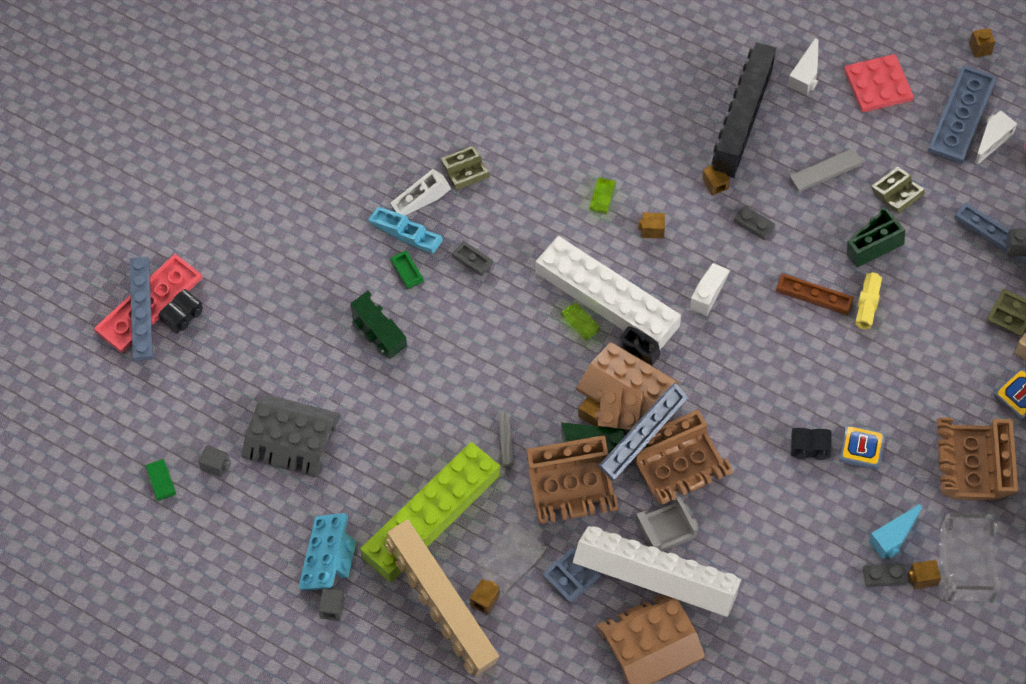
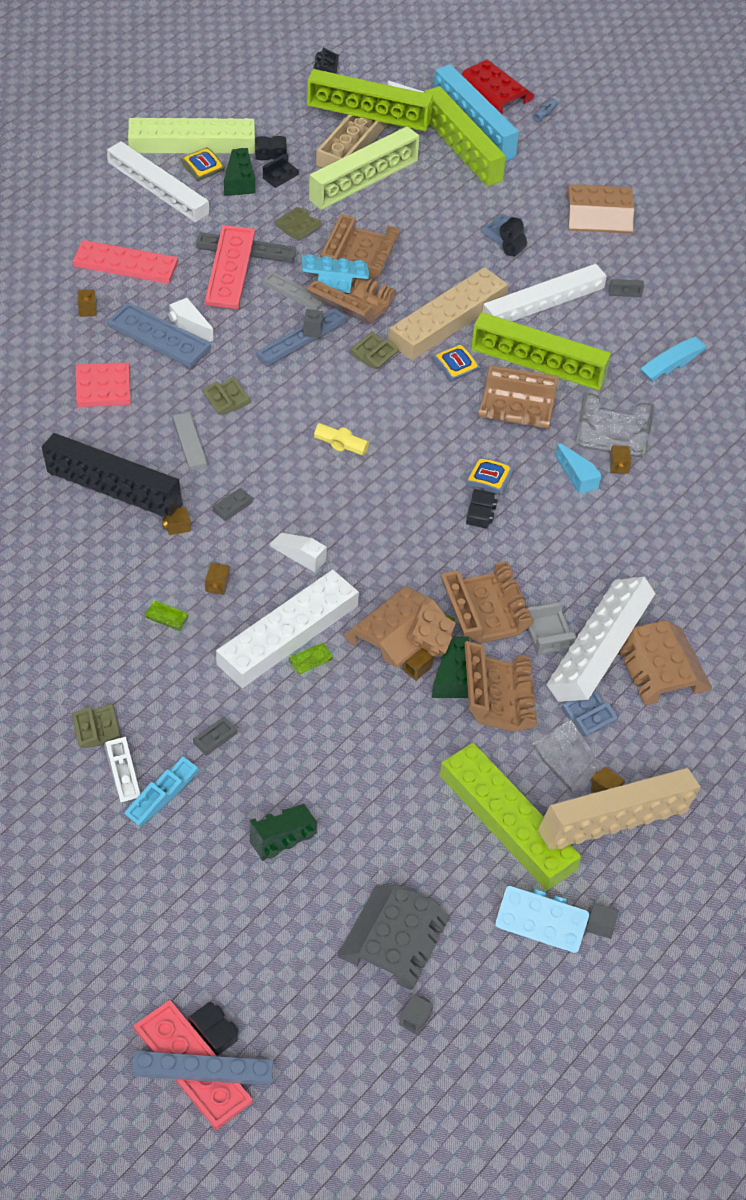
camera: 85 degrees left, 10 degrees down
green tile [145,459,177,501] -> none
green tile [390,250,424,290] -> none
light grey axle [499,412,513,467] -> none
sand blue plate [598,383,688,481] -> none
black brick [620,326,660,365] -> none
dark orange tile [775,273,854,316] -> none
white slope [788,38,818,95] -> none
dark green wedge [847,206,906,268] -> none
dark grey plate [863,563,907,587] -> none

